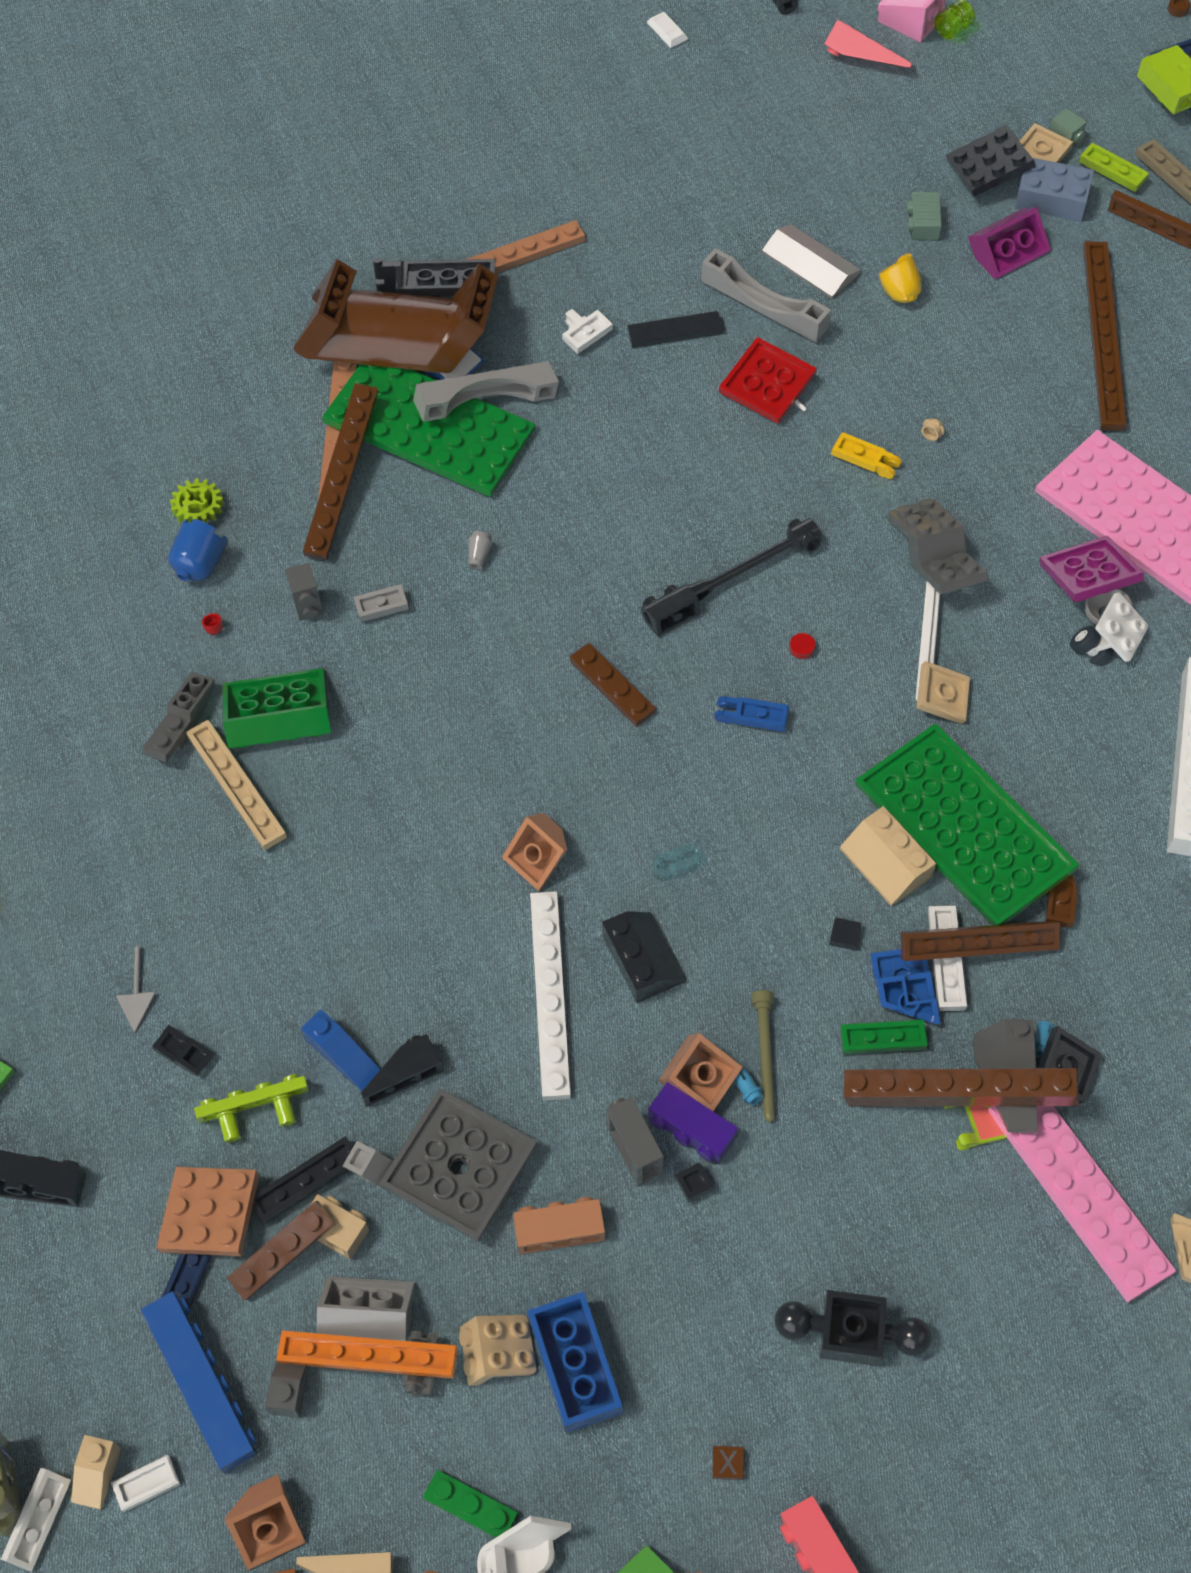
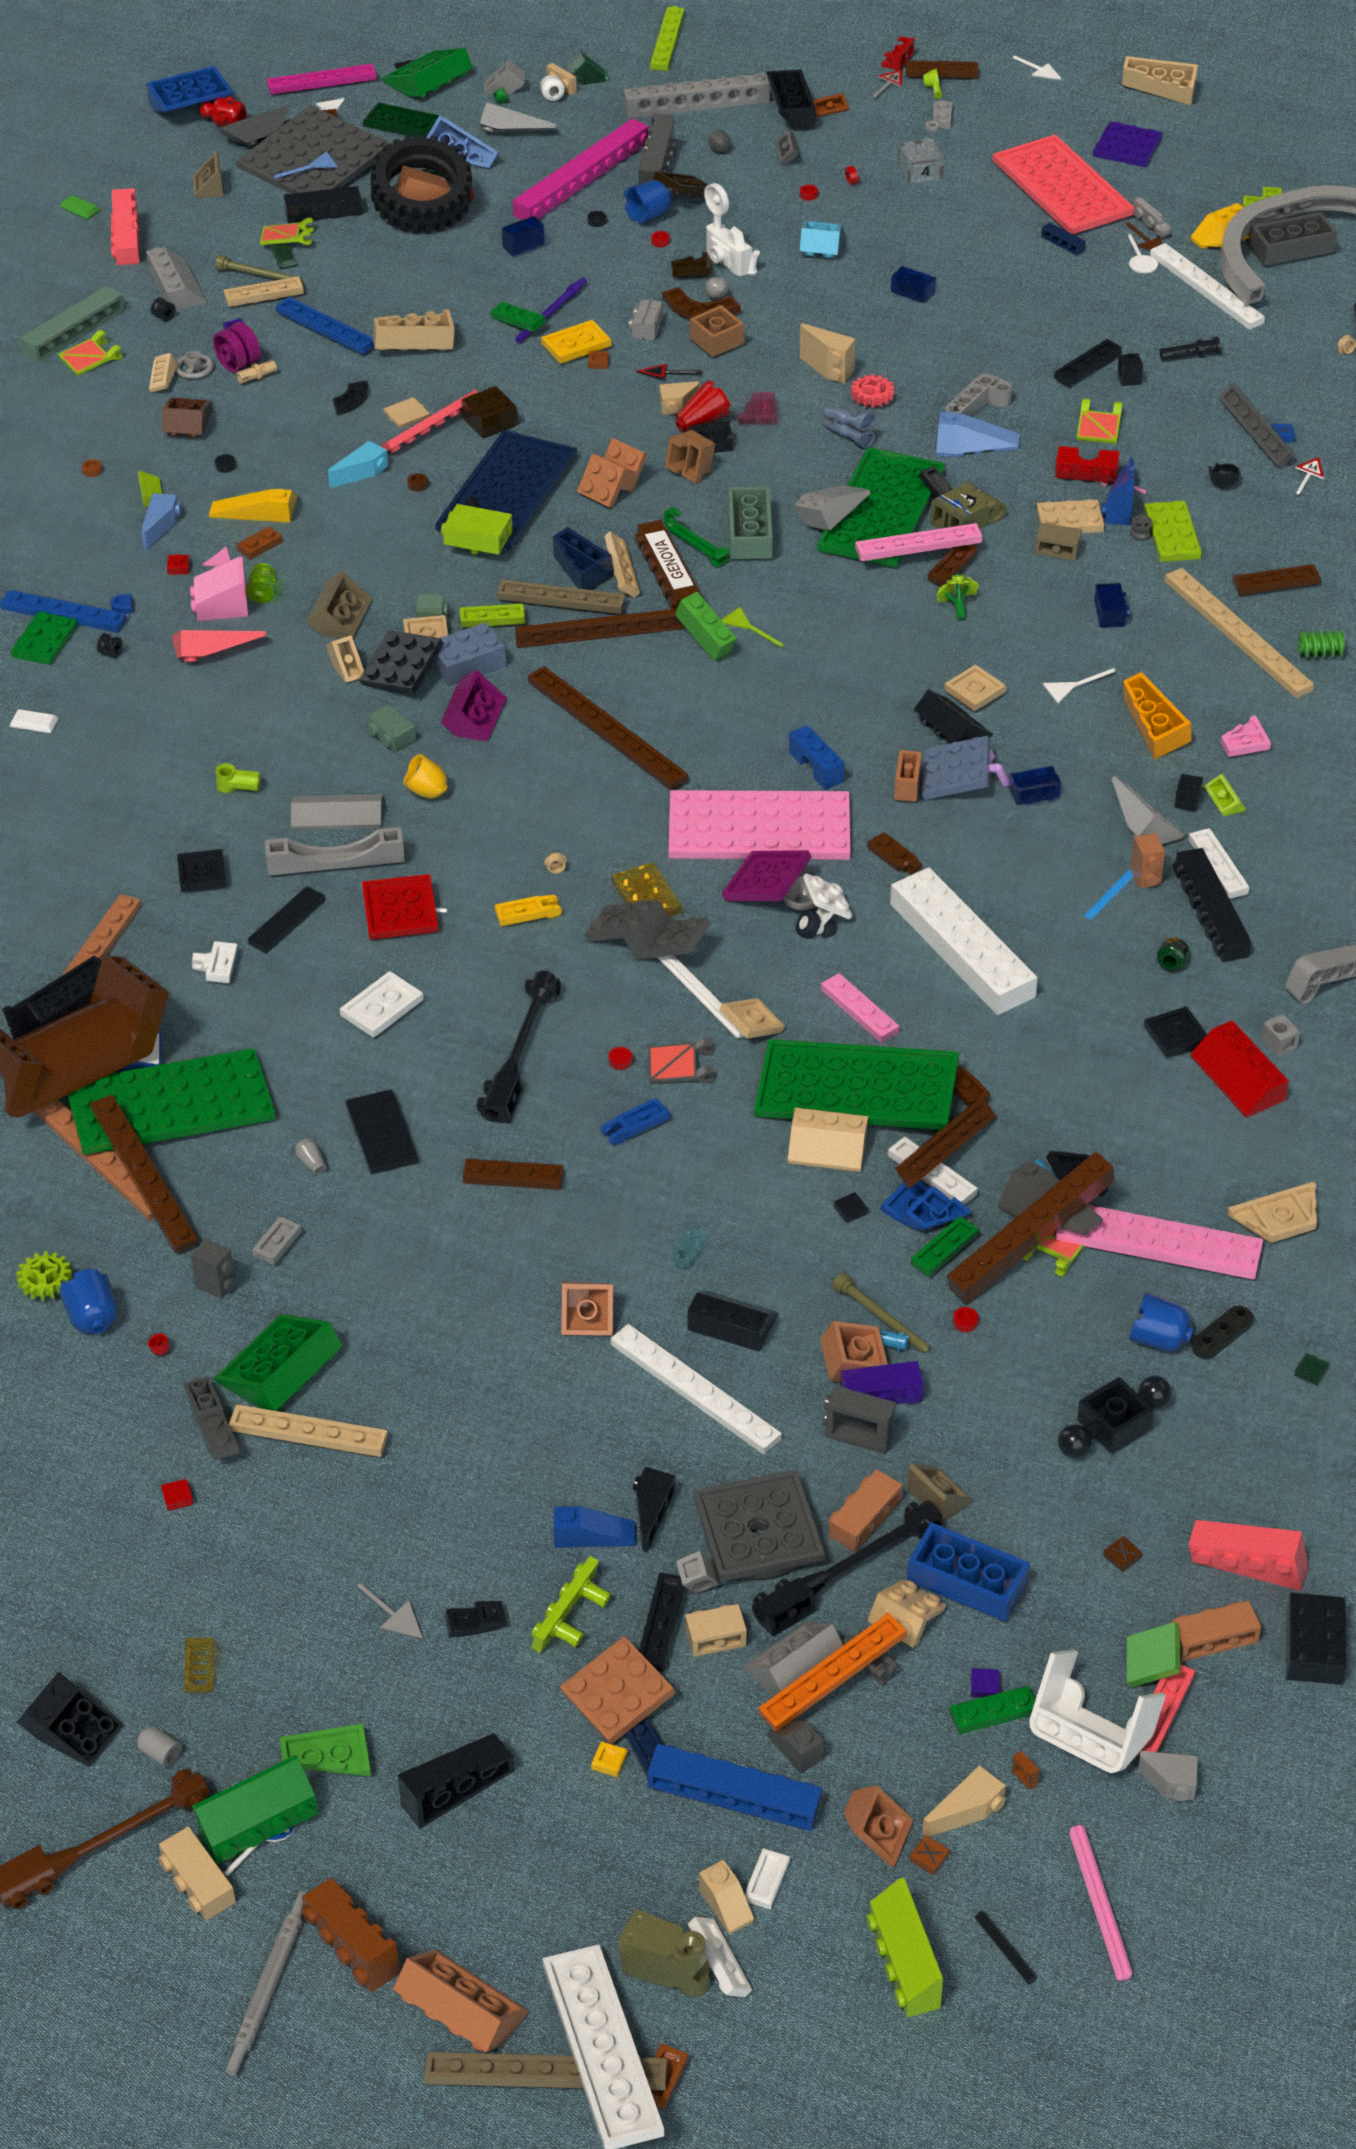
camera: 45 degrees left, 15 degrees down
reddish brown plate [227,1201,336,1301] -> none
light grey arch [413,361,559,422] -> none
black plate [675,1162,714,1203] -> none
none -> red tile [161,1479,193,1511]
none -> black plate [177,849,227,892]
none -> lime piece [216,763,261,793]
none -> dark tan slope [306,571,372,639]
none -> tan slope [326,635,364,683]
none -> white plate [340,971,424,1038]
none -> black tile [345,1089,418,1175]
none -> yellow tile [591,1741,628,1778]
none -> clear yellow plate [611,862,681,916]
none -> flag [648,1038,714,1085]
none -> black bar [752,1500,942,1636]
none -> bright pink plate [821,973,900,1043]
none -> dark tan slope [907,1463,974,1523]
none -> red tile [953,1307,979,1332]
none -> dark purple tile [971,1668,999,1697]
none -> blue cylinder [1129,1292,1193,1352]
none -> pearl dark grey plate [1192,1306,1253,1359]
none -> clear green tile [1294,1353,1330,1386]

